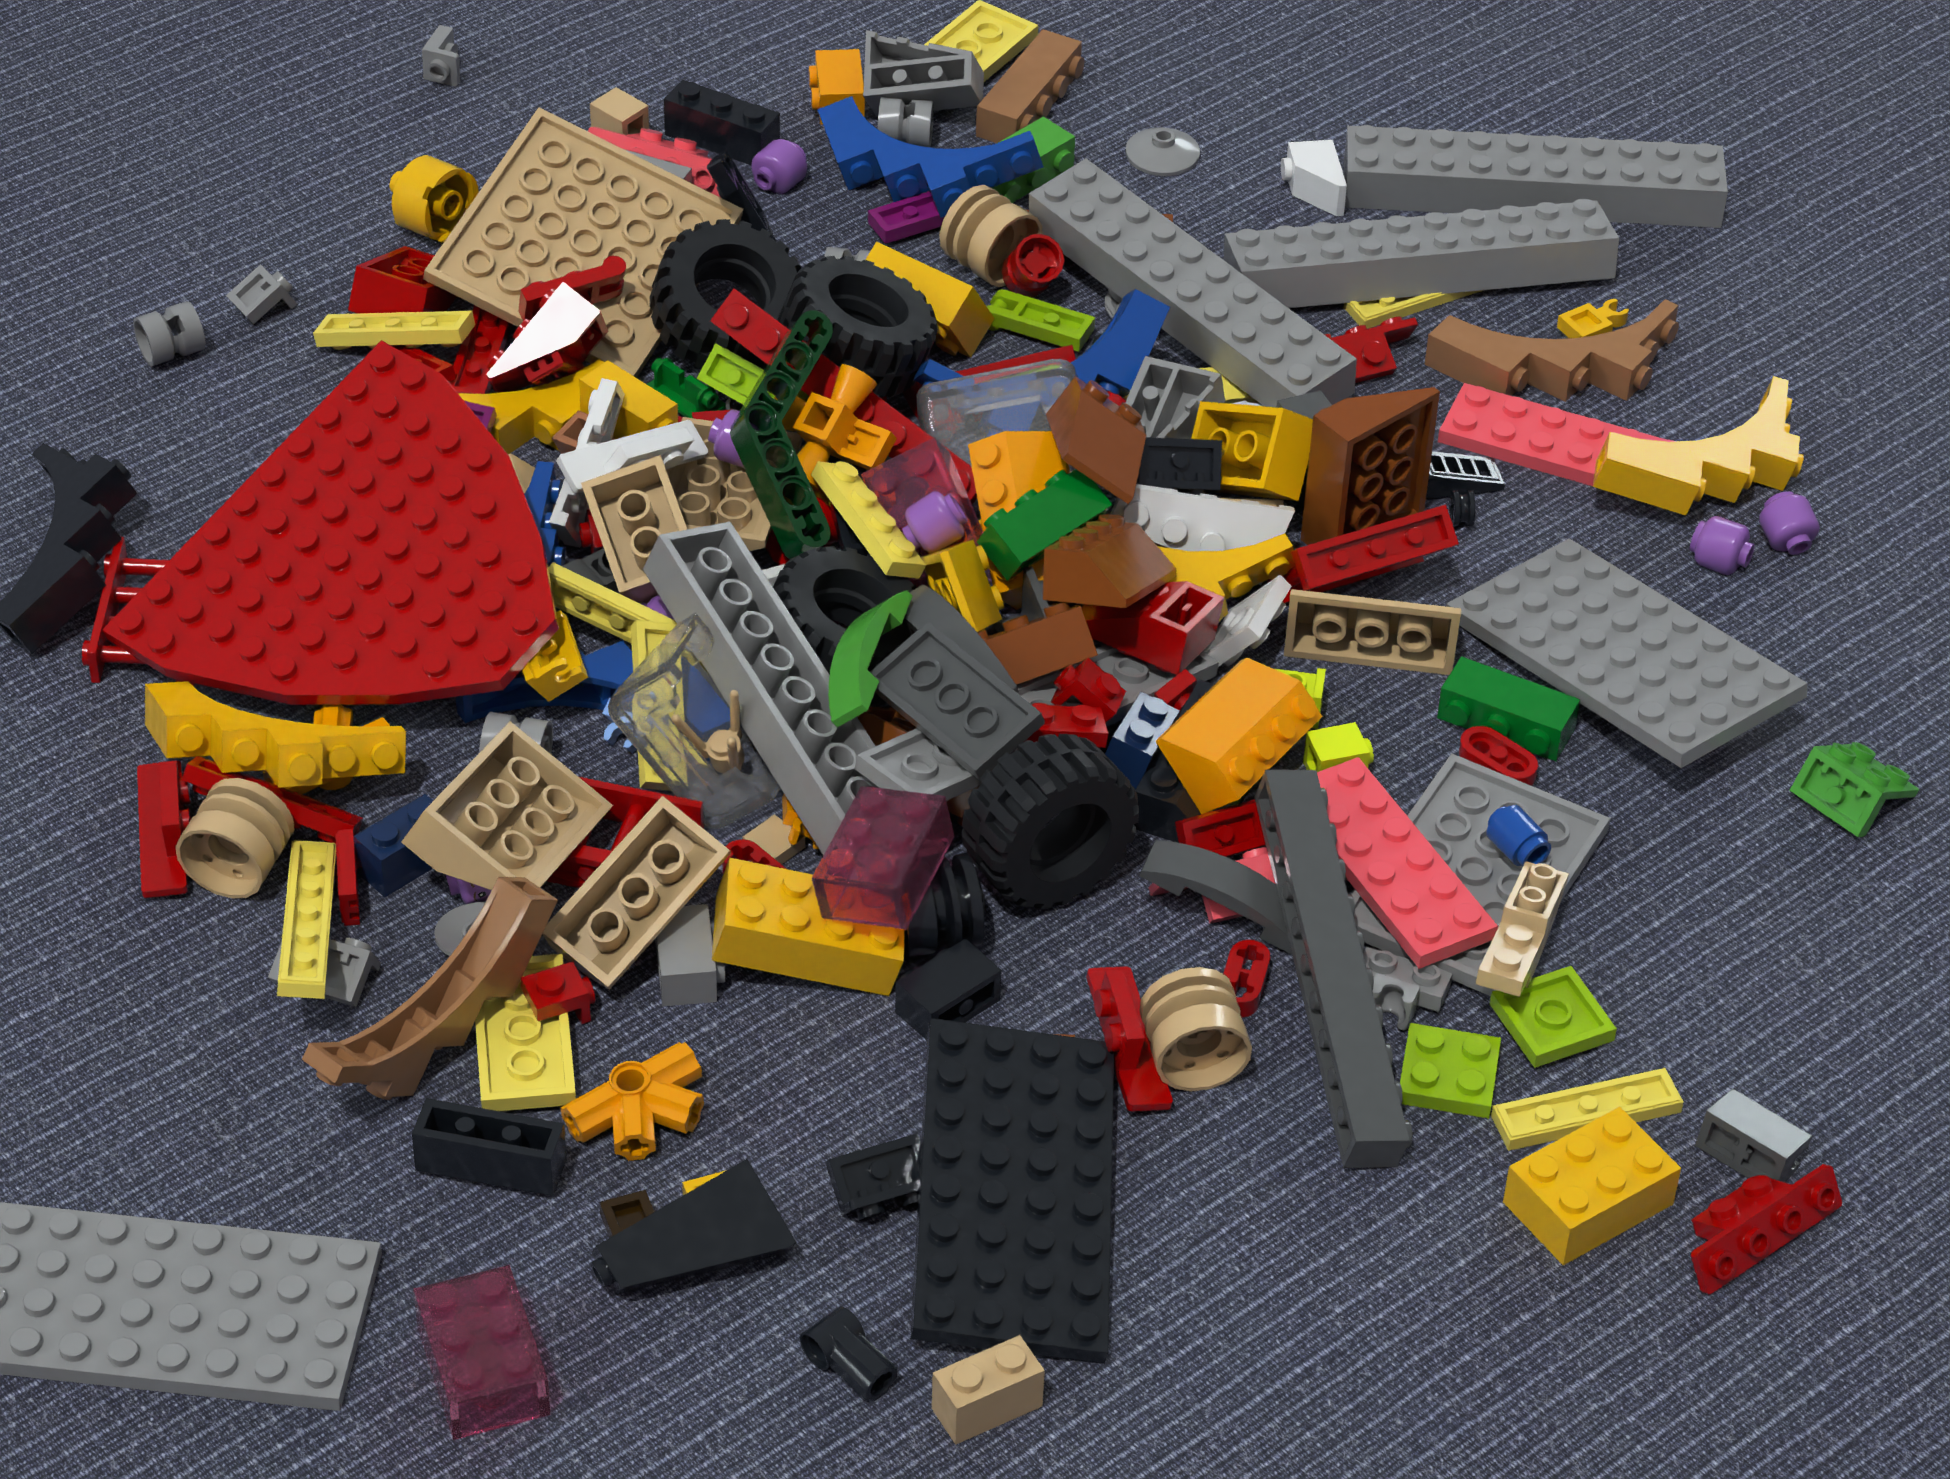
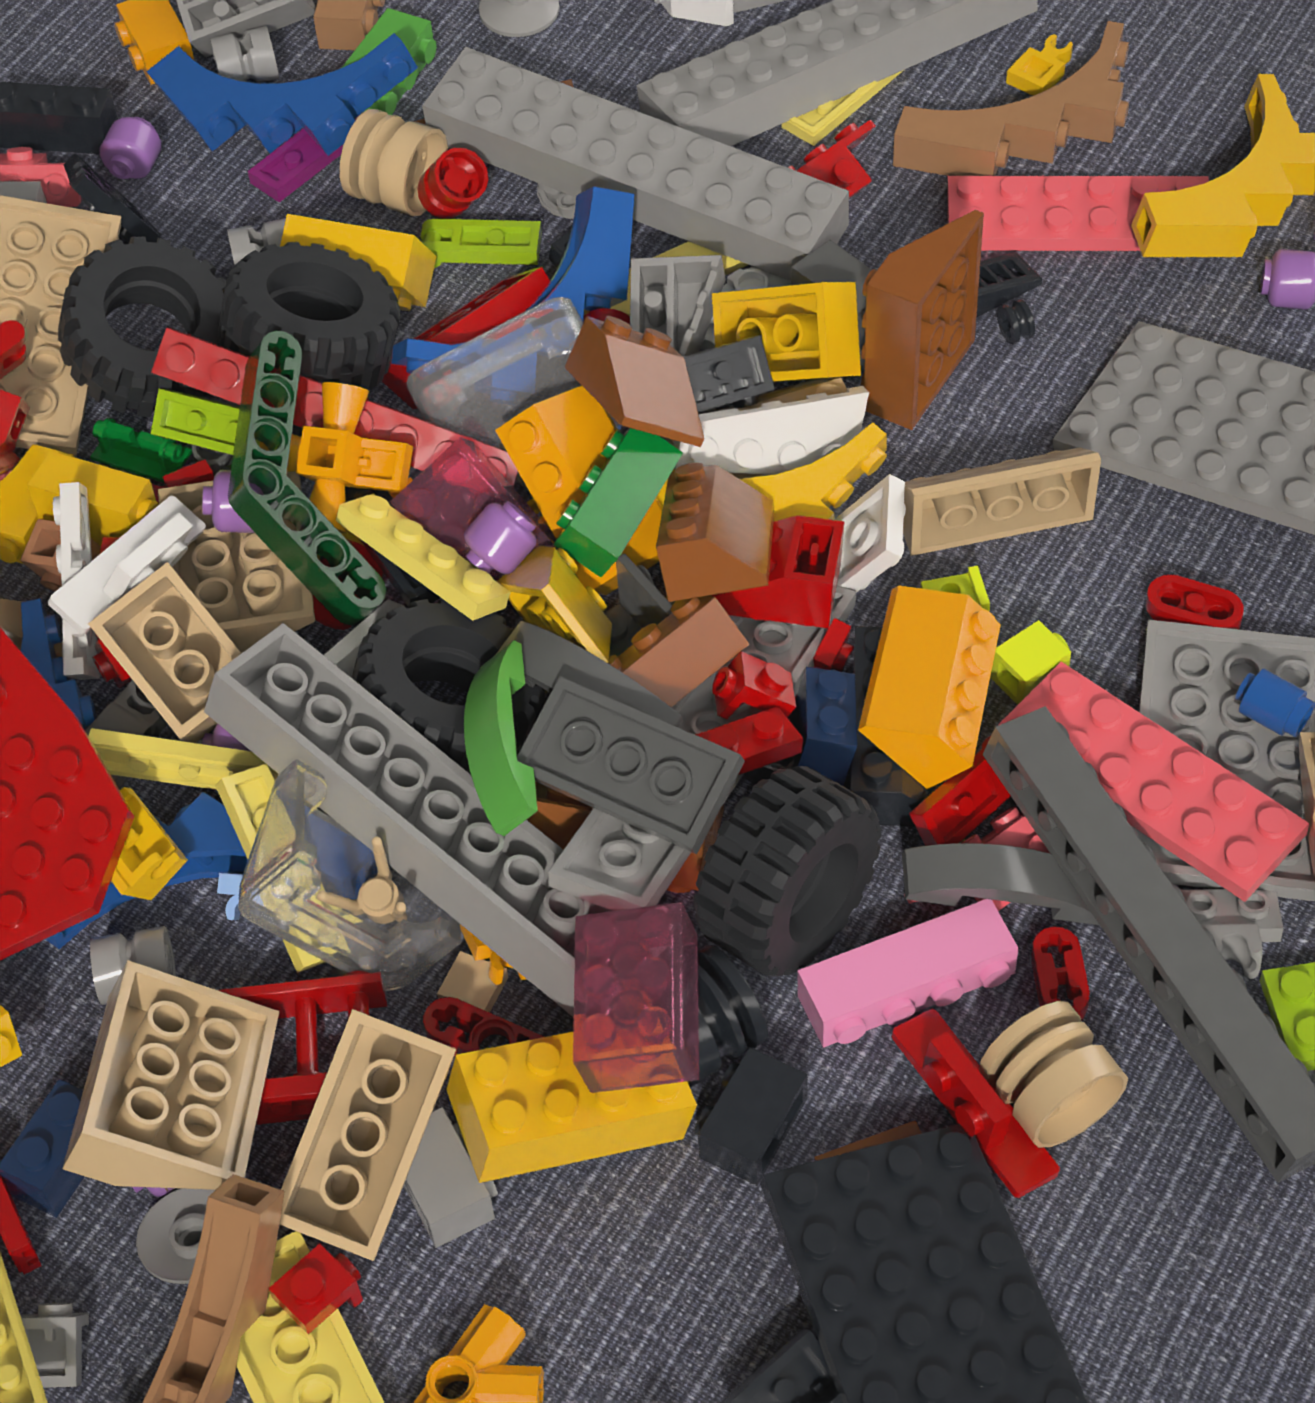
camera: 15 degrees left, 10 degrees up
red fence [1266,505,1459,603] -> none
green brick [1437,656,1580,761] -> none
none -> bright pink brick [798,899,1018,1048]

